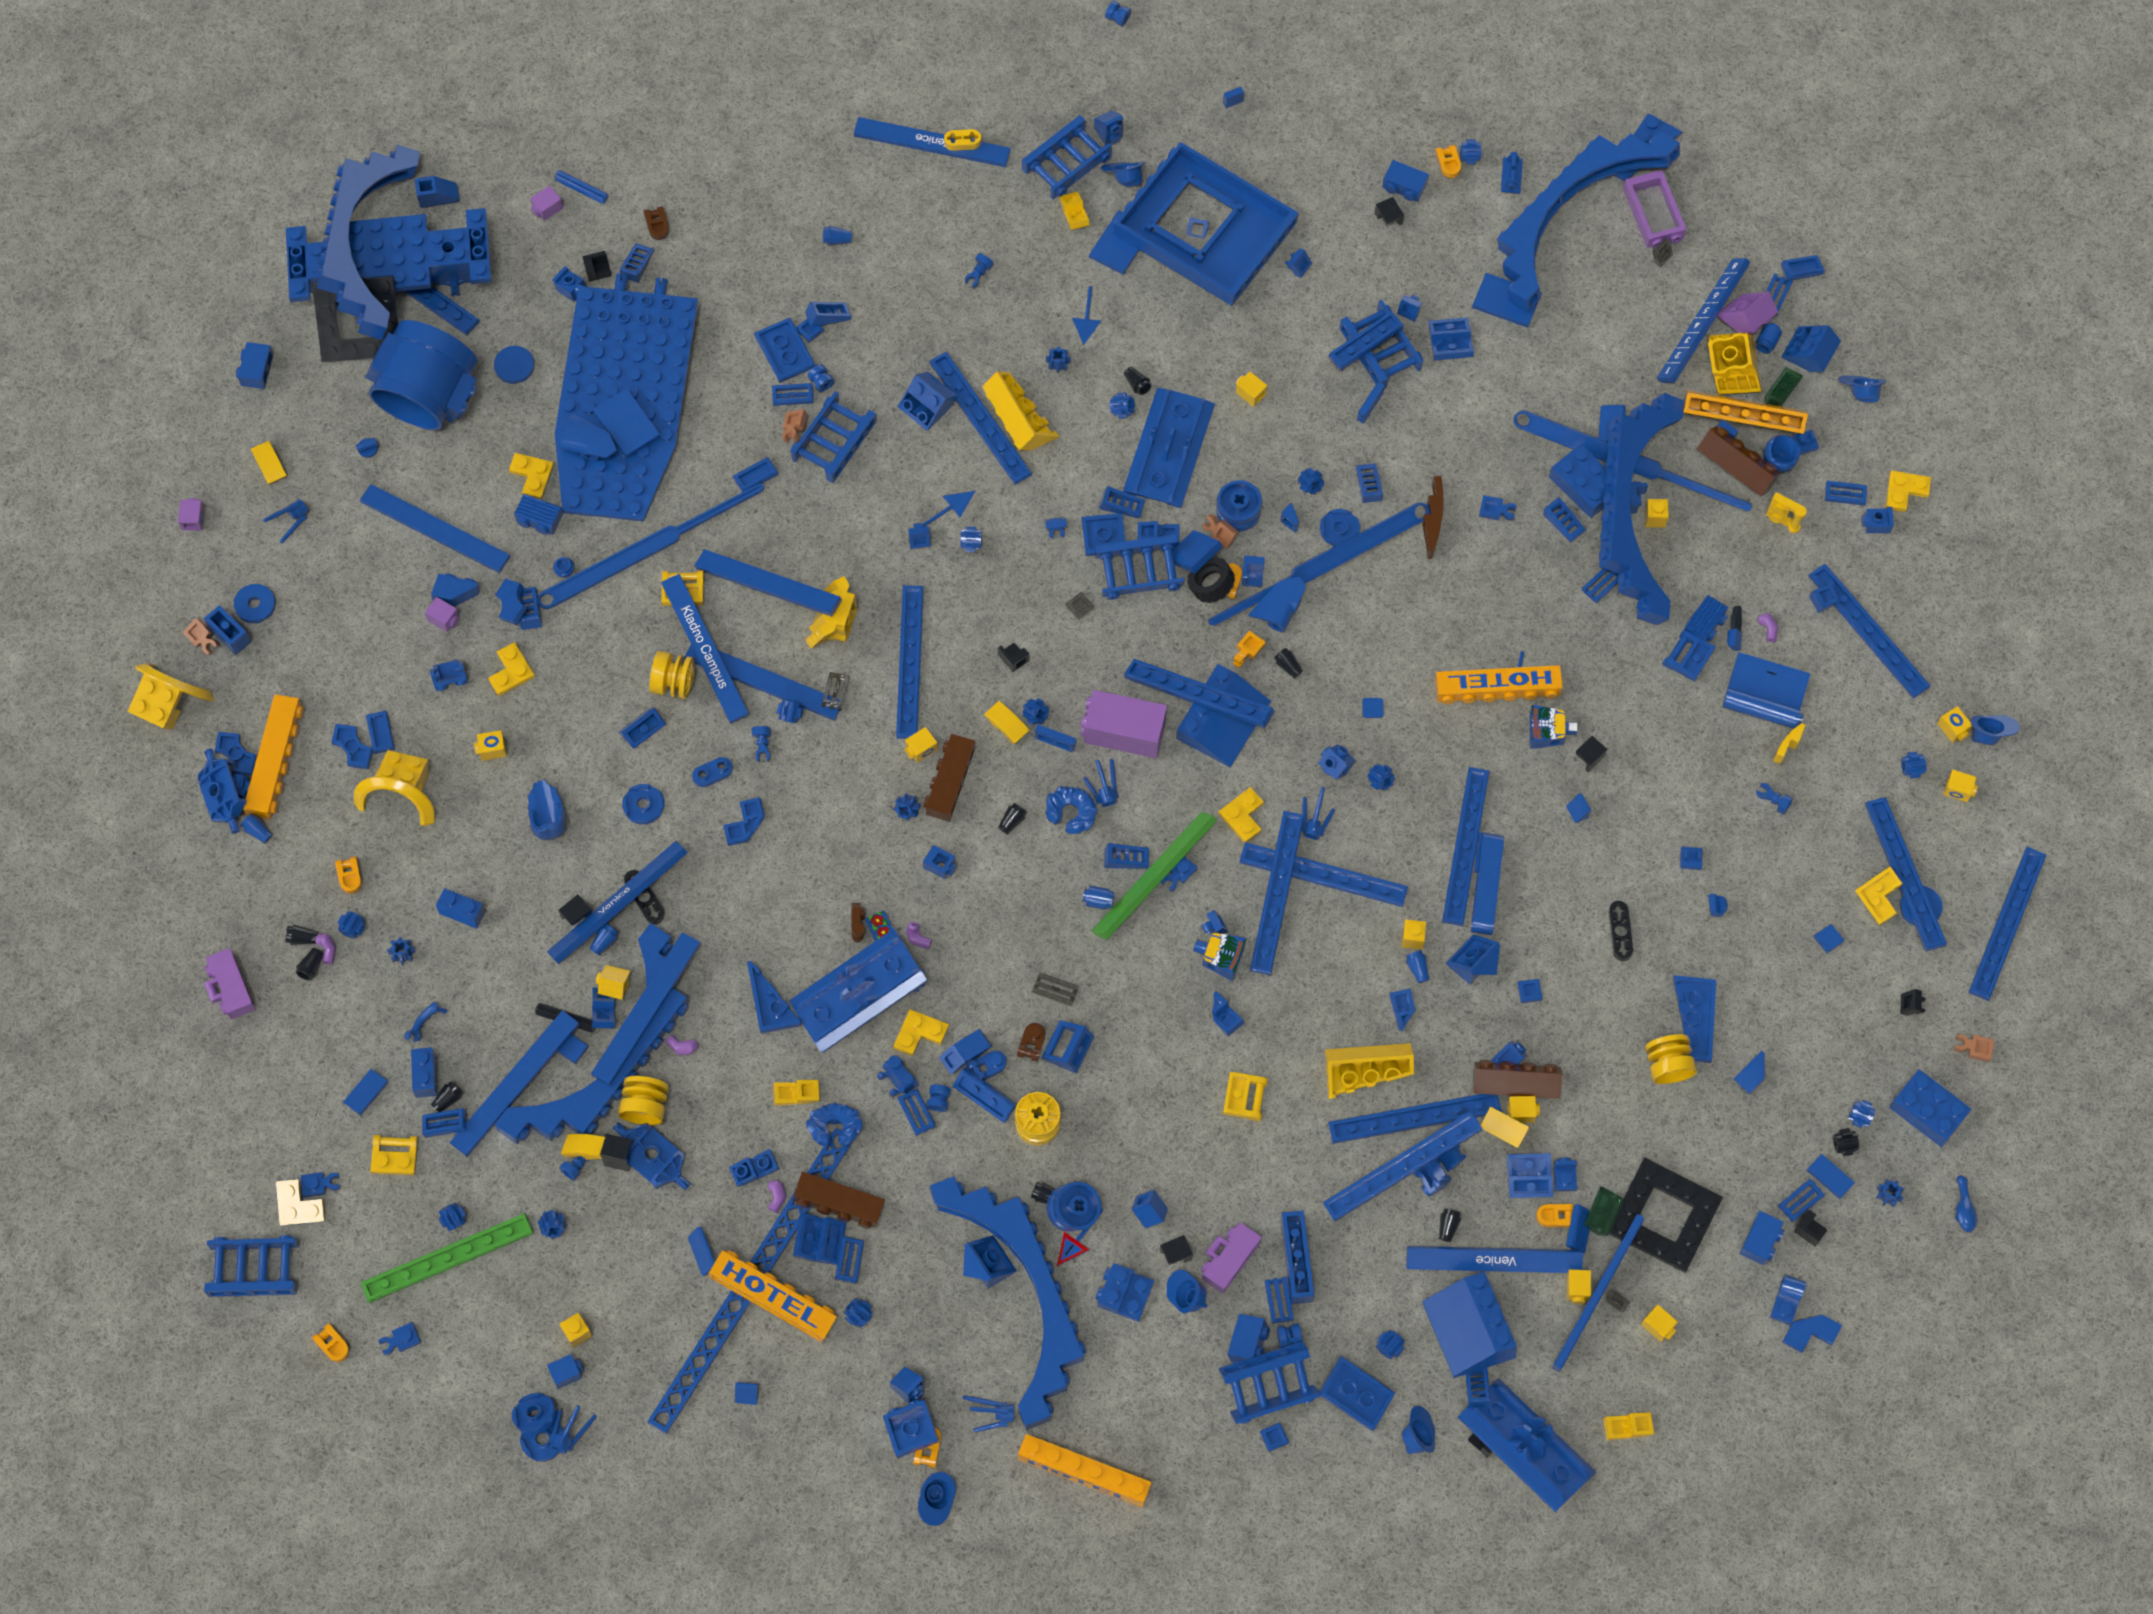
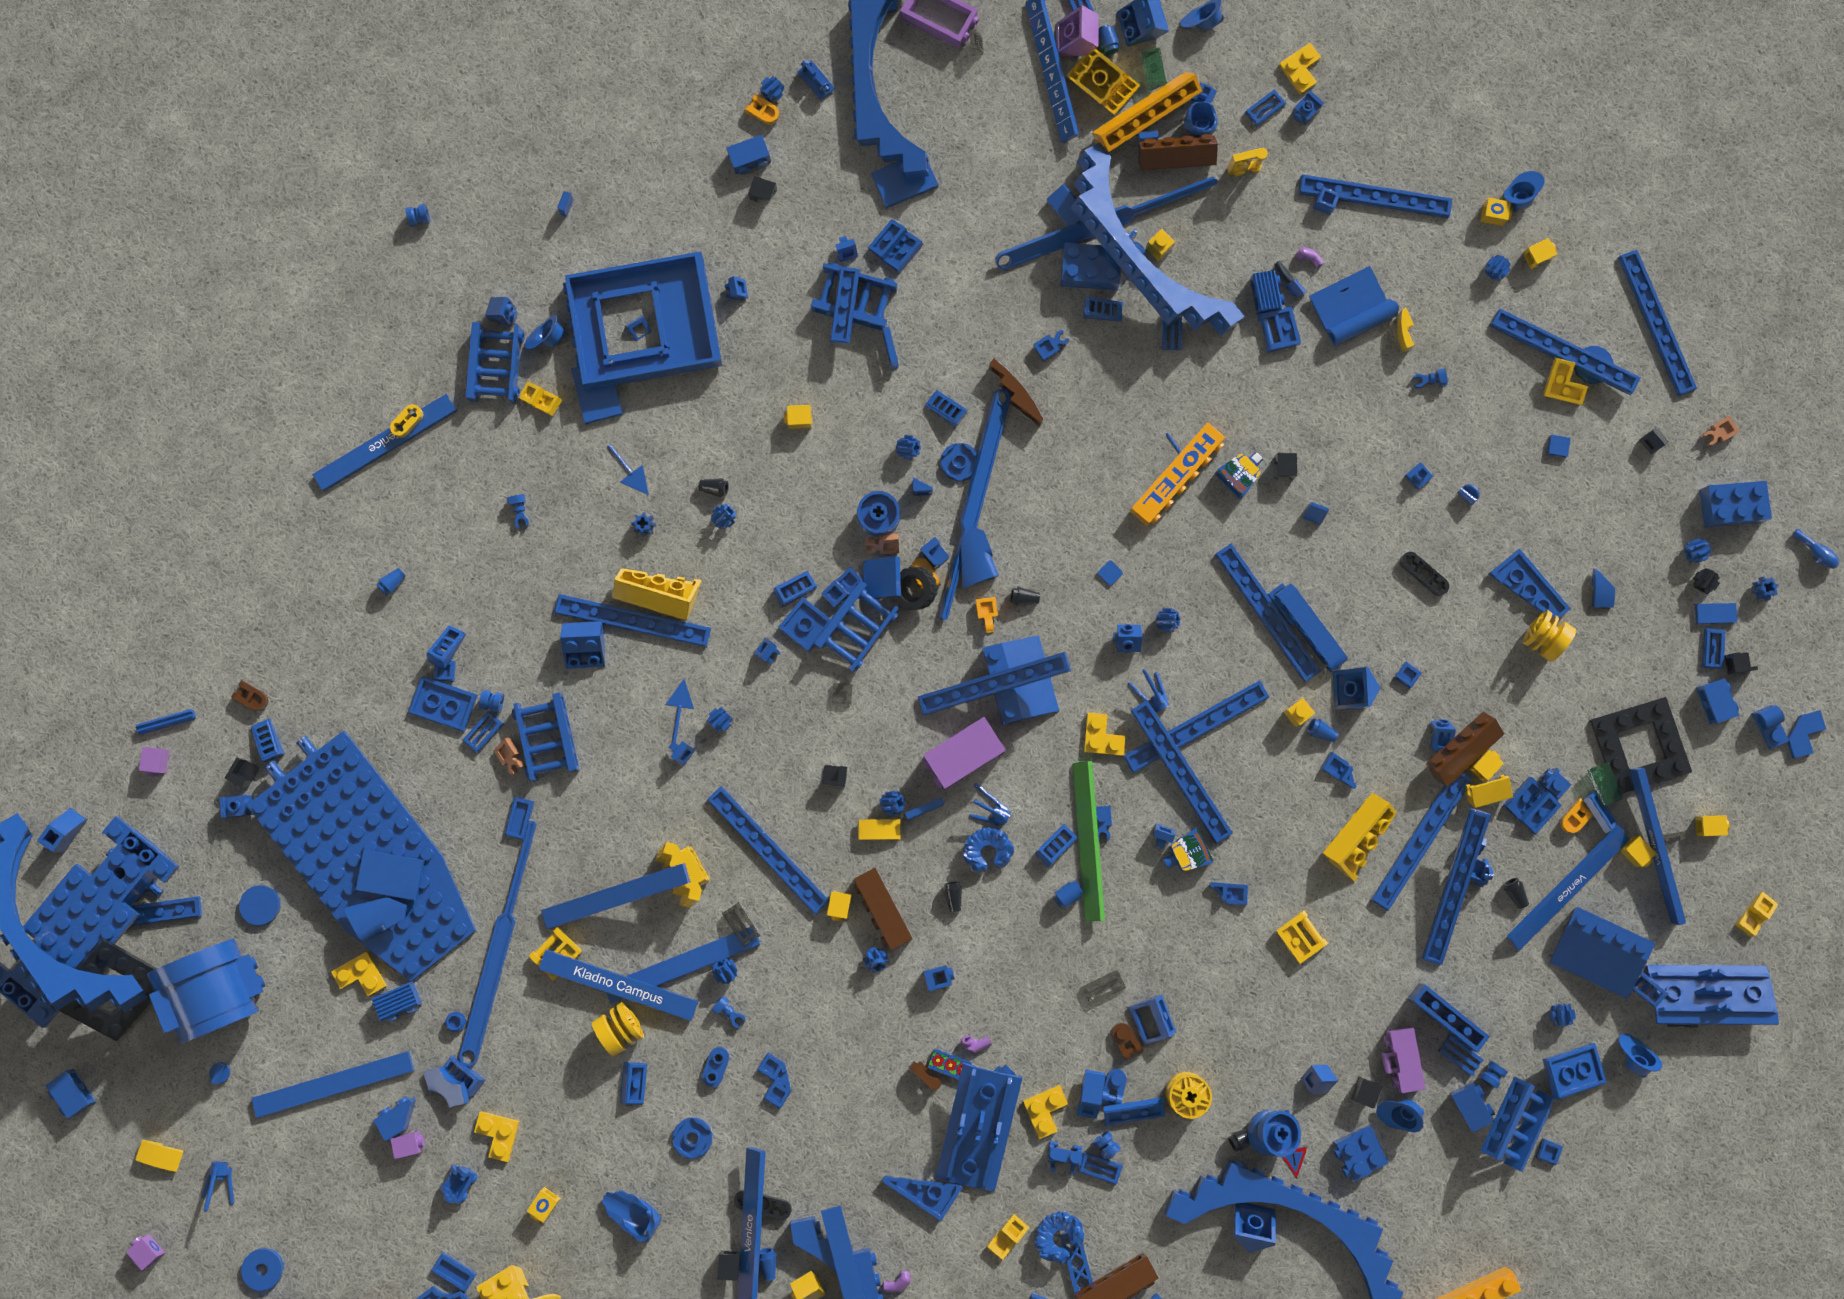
camera: 45 degrees left, 15 degrees up
blue hinge [1123,388,1215,508] -> none

